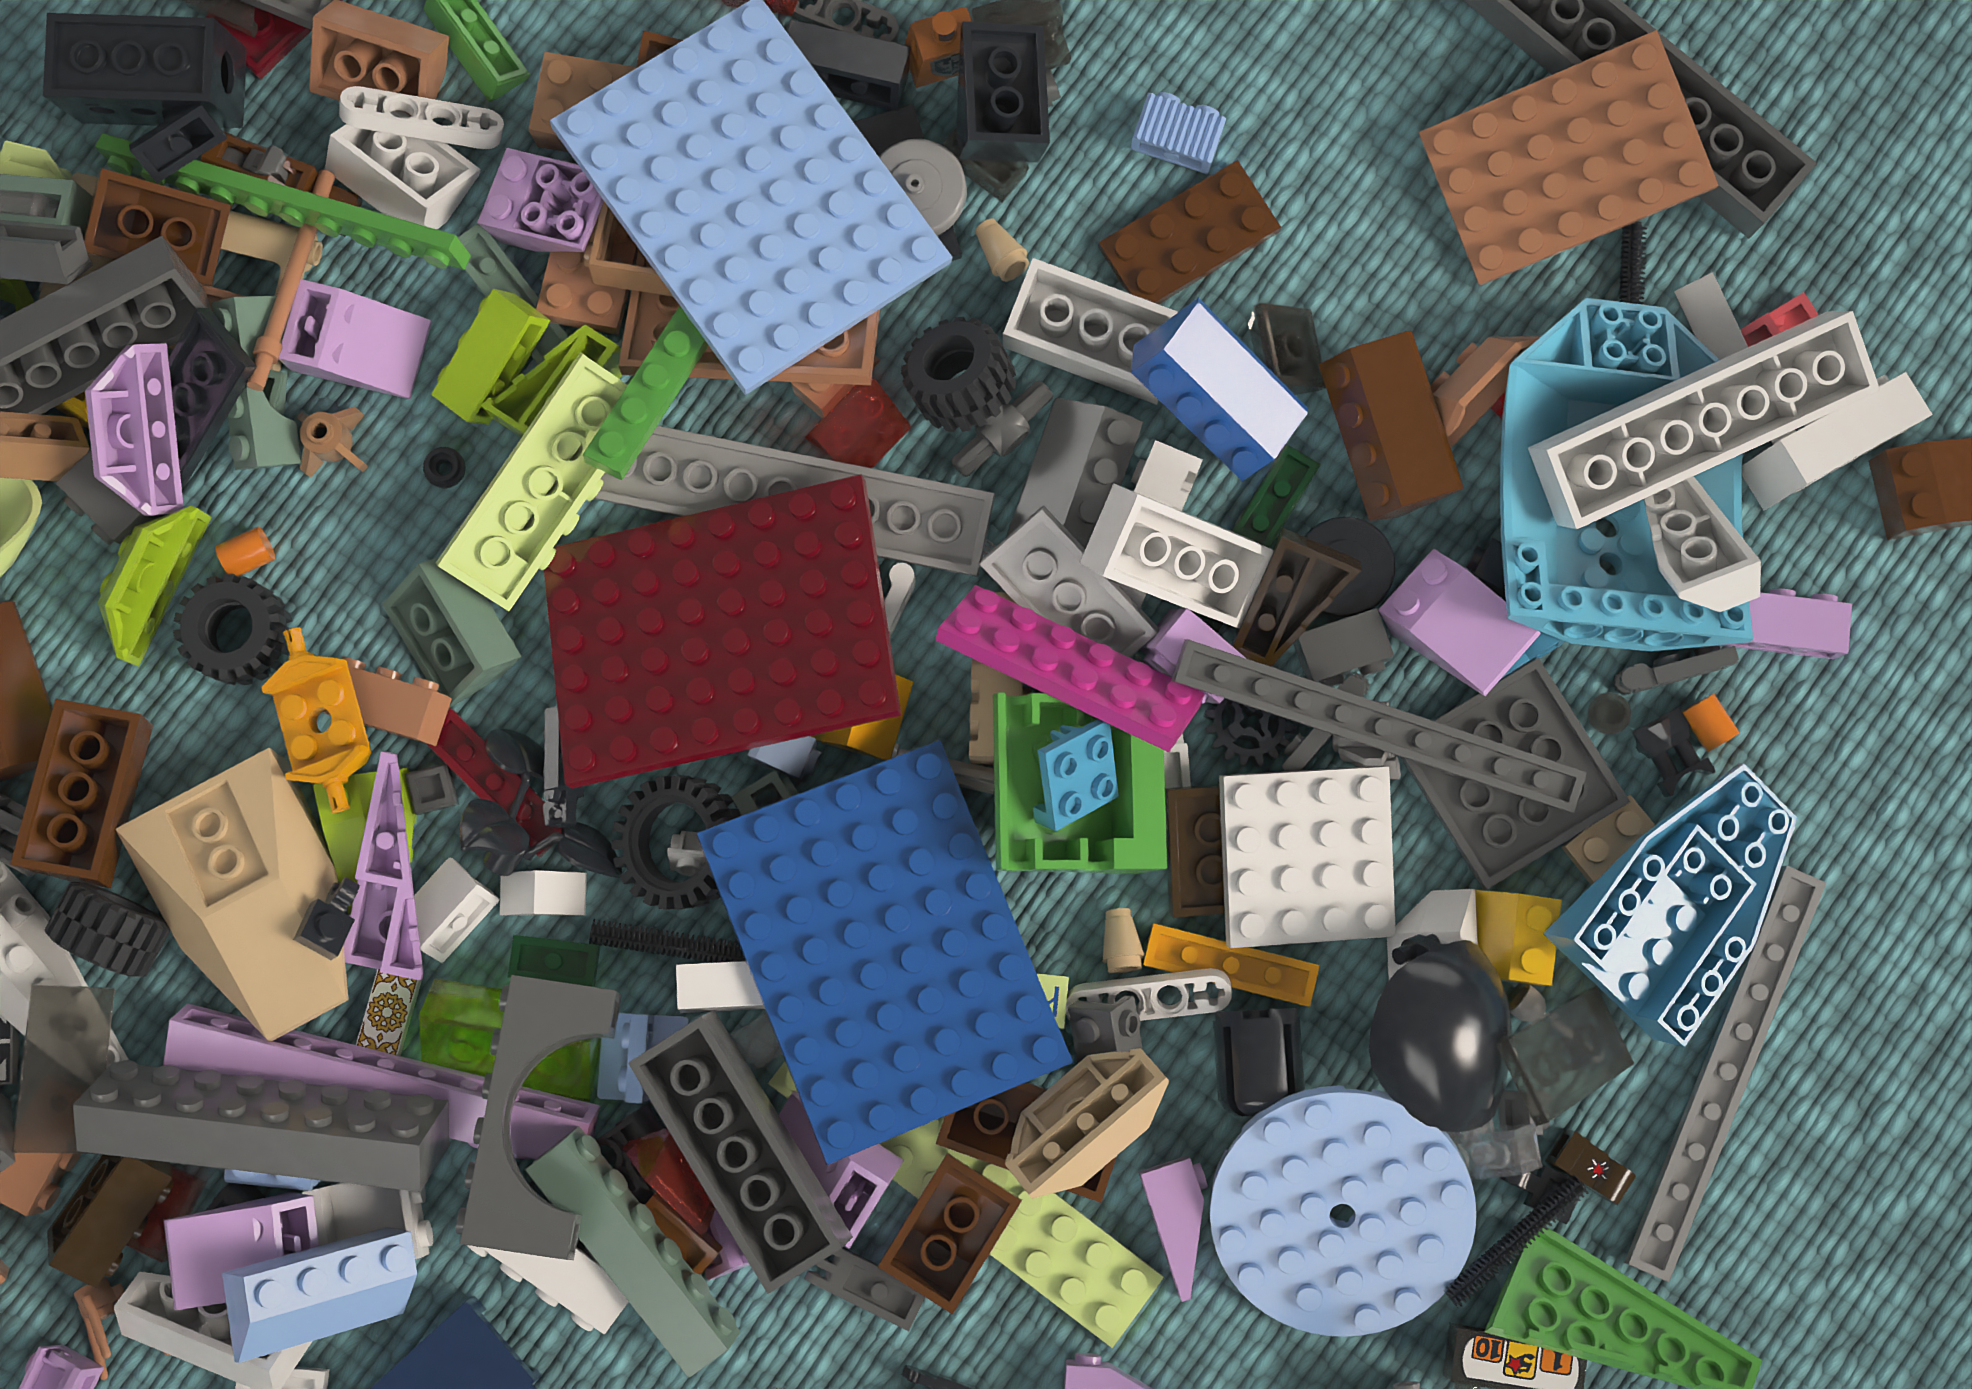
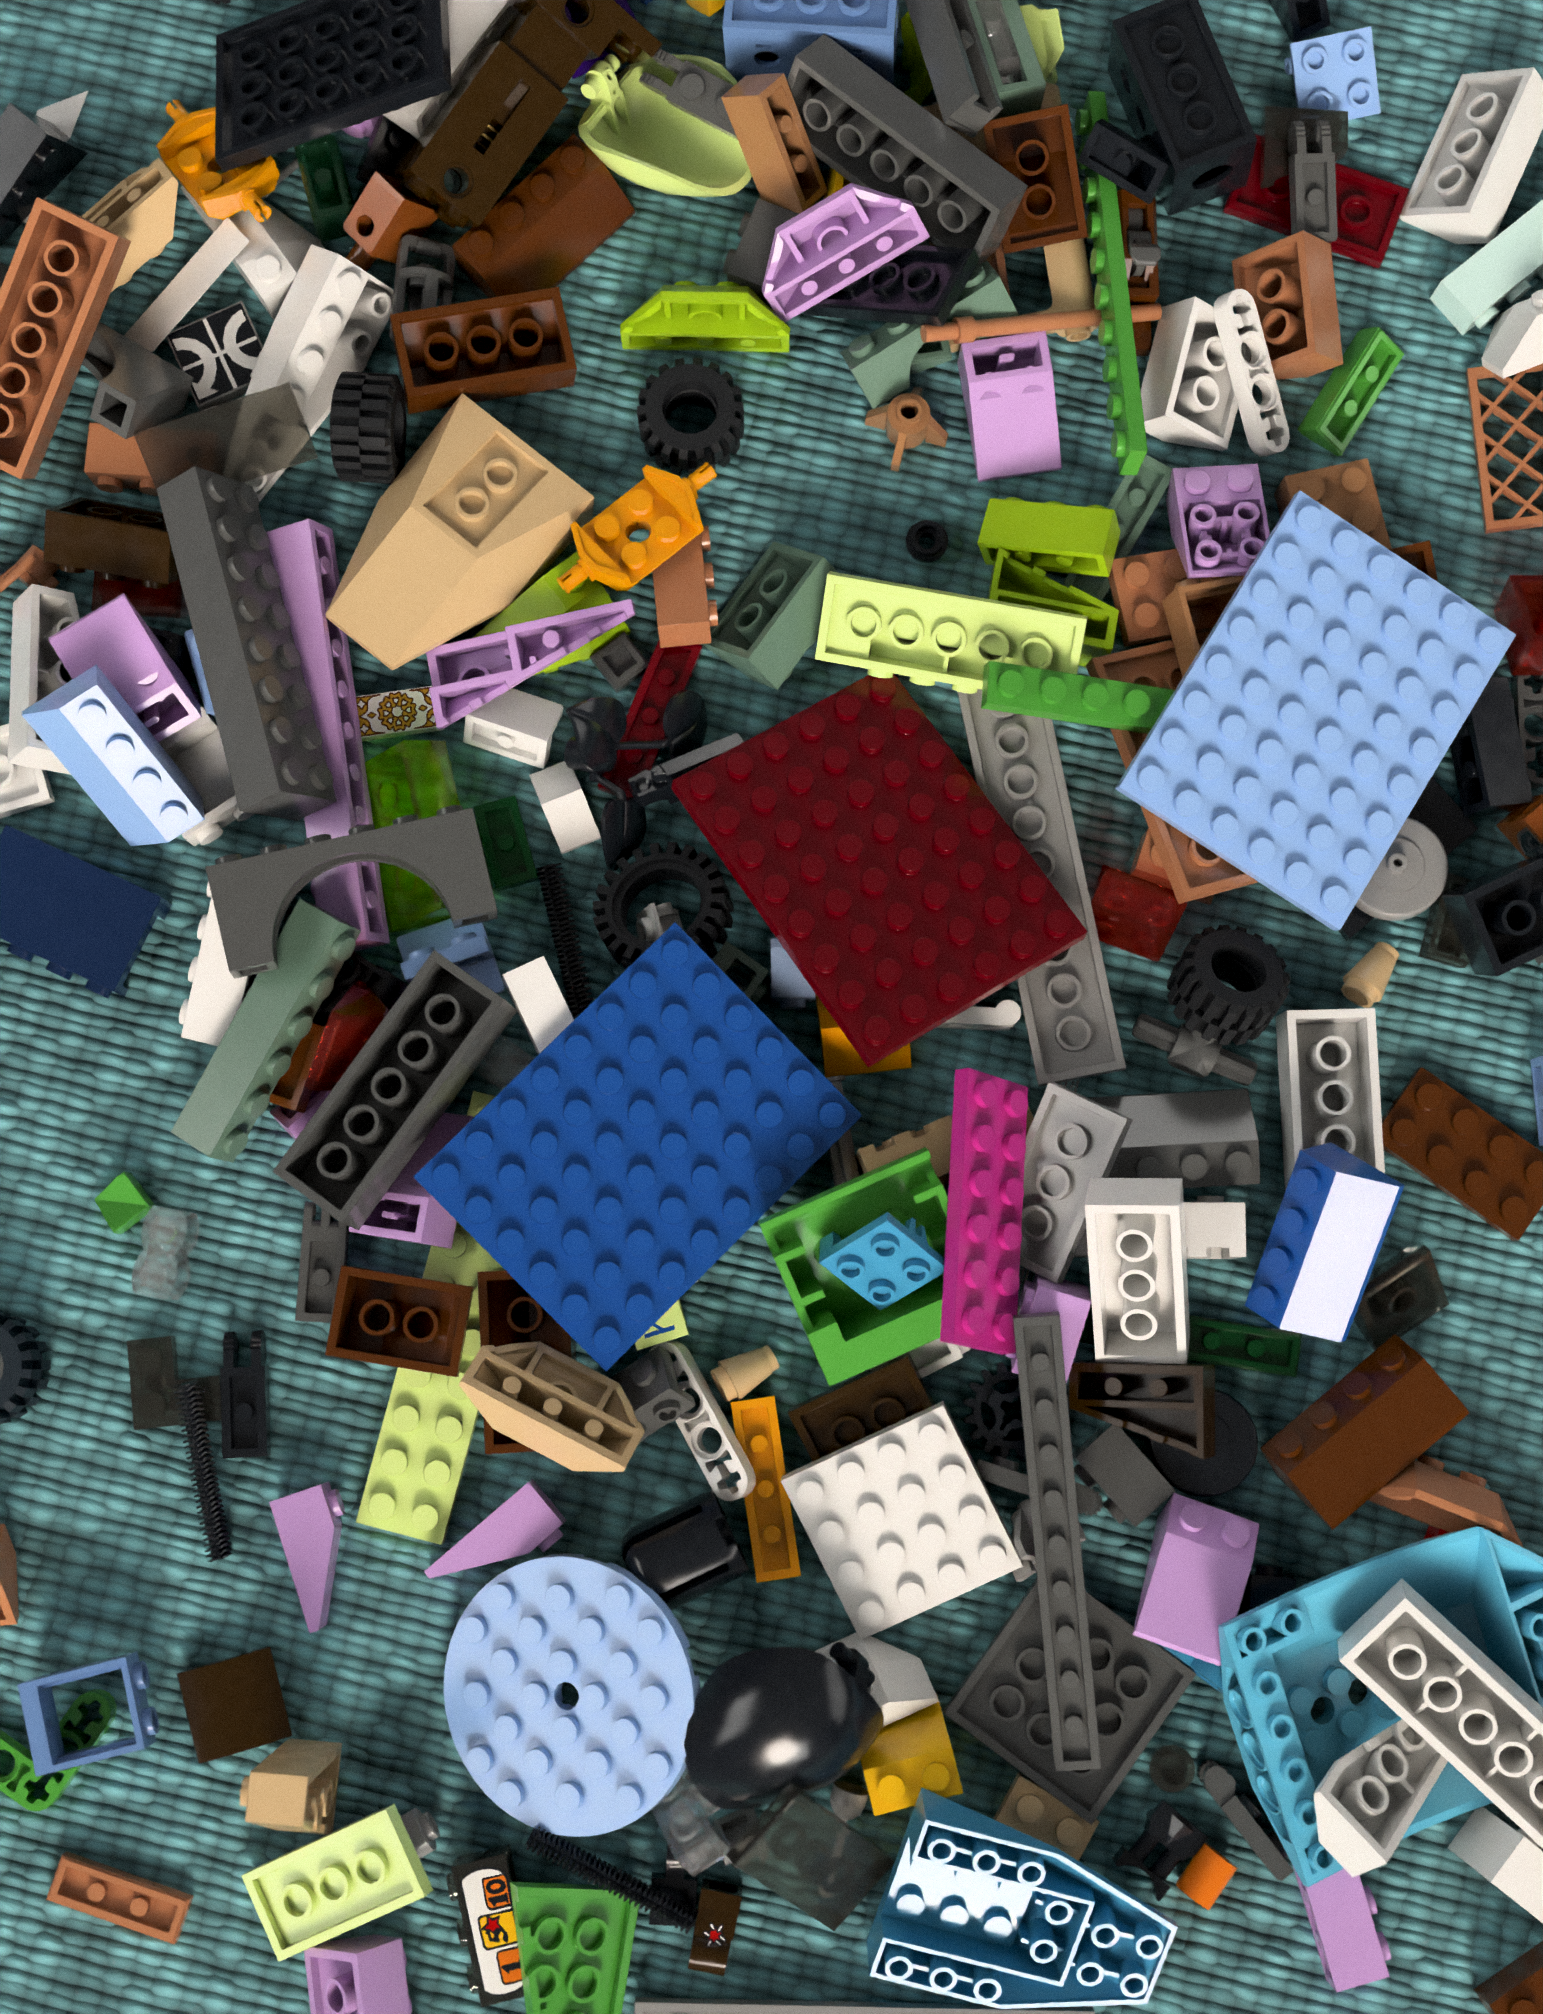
camera: 65 degrees right, 0 degrees up
orange piece [215,526,276,577] -> none
black plate [293,877,360,960] -> none

